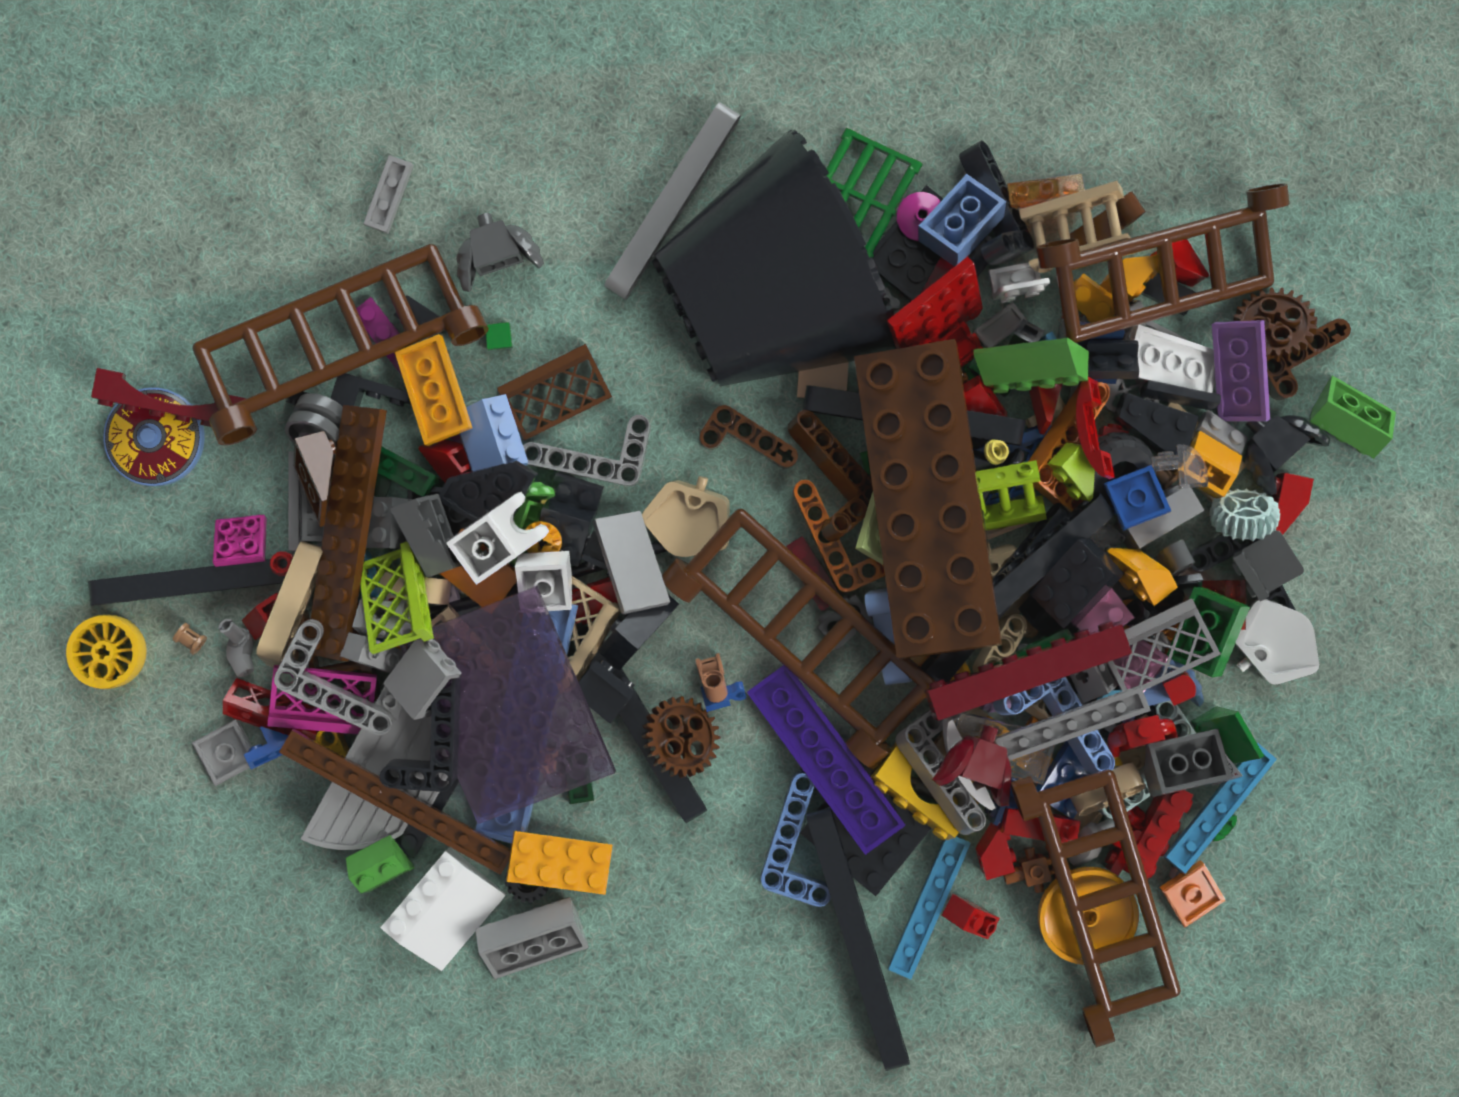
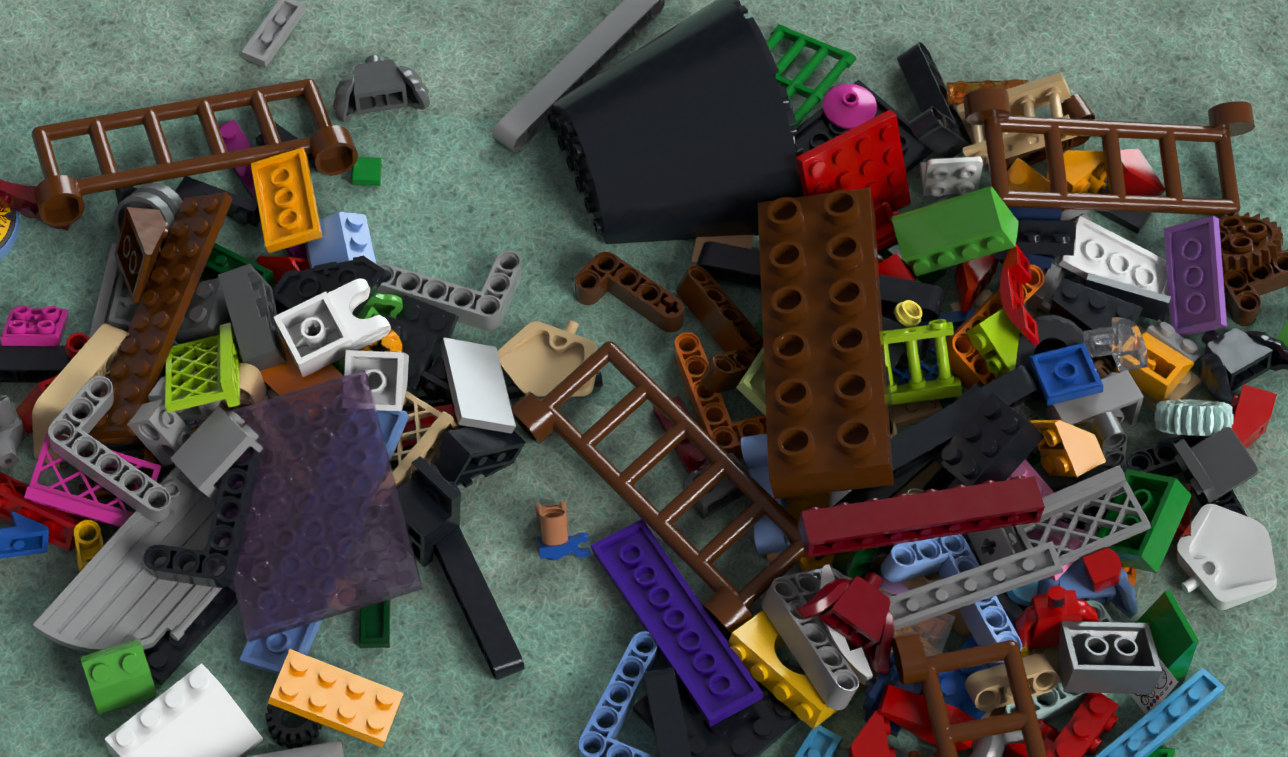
camera: 10 degrees right, 30 degrees down
reddish brown plate [279,729,511,875] -> none
reddish brown fence [497,344,612,441] -> none
reddish brown gear [642,696,721,778] -> none
medium blue brick [918,174,1006,267] -> none

